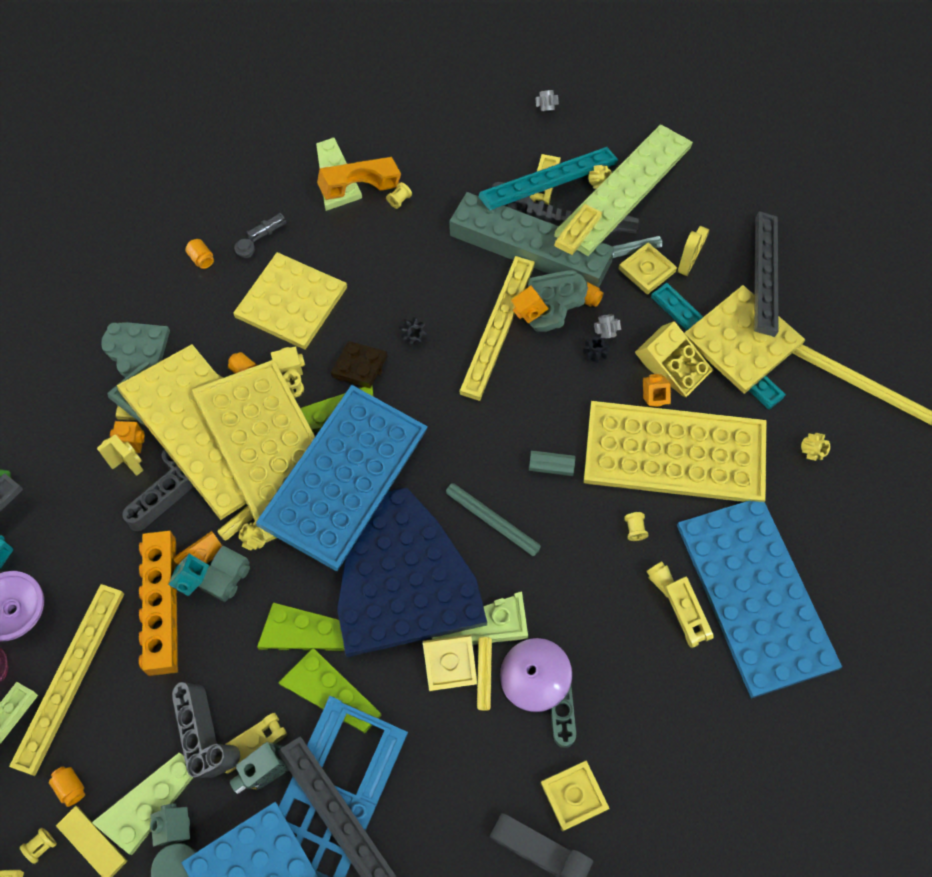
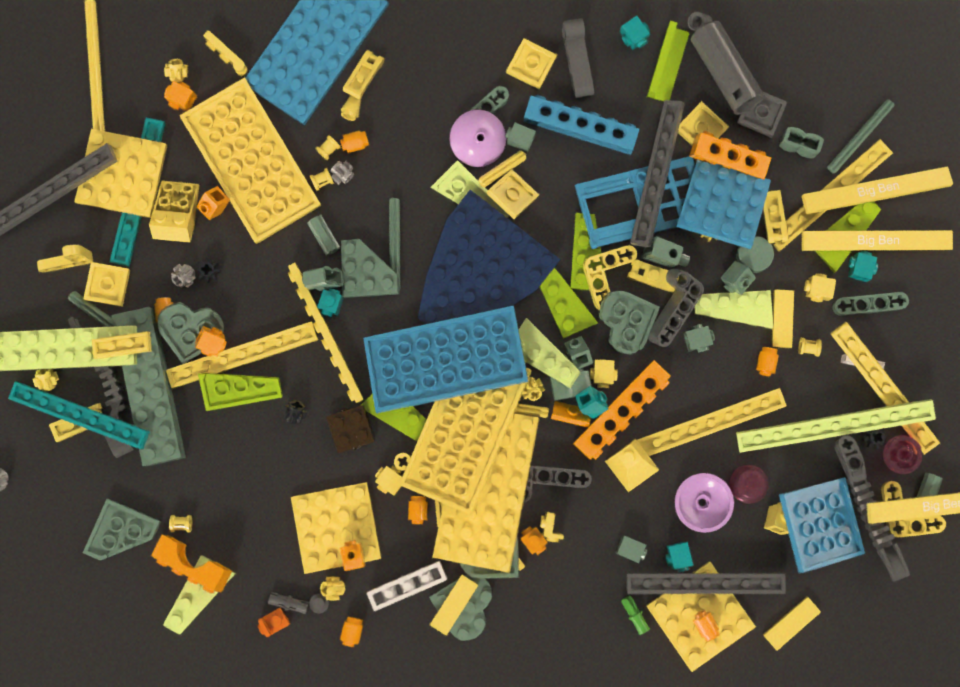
camera: 125 degrees left, 20 degrees up
none -> sand green plate [83,499,161,560]
none -> light orange brick [164,81,197,111]
none -> lime wing [198,373,283,411]
none -> light yellow plate [203,30,248,76]
none -> orange bracket [257,607,290,637]
none -> light yellow plate [288,263,364,403]
none -> sand green brick [302,266,344,291]
none -> light yellow bush [310,168,334,191]
none -> teal brick [317,288,344,317]
none -> light yellow gear [320,577,345,601]
none -> light grey gear [330,161,354,184]
none -> light orange brick [340,130,369,153]
none -> light orange brick [340,540,366,571]
none -> sand green plate [341,239,399,298]
none -> white brick [367,560,448,611]
none -> light yellow tile [430,574,478,635]
none -> sand green brick [505,123,536,153]
none -> yellowish green wing [519,318,581,389]
none -> dark azure brick [524,95,640,155]
none -> sand green brick [564,336,593,369]
none -> light yellow beam [583,245,637,310]
none -> light yellow brick [590,360,617,388]
none -> sand green plate [599,291,660,354]
none -> light yellow slope [605,439,659,492]
none -> sand green brick [615,535,647,563]
none -> sand green brick [683,324,715,353]

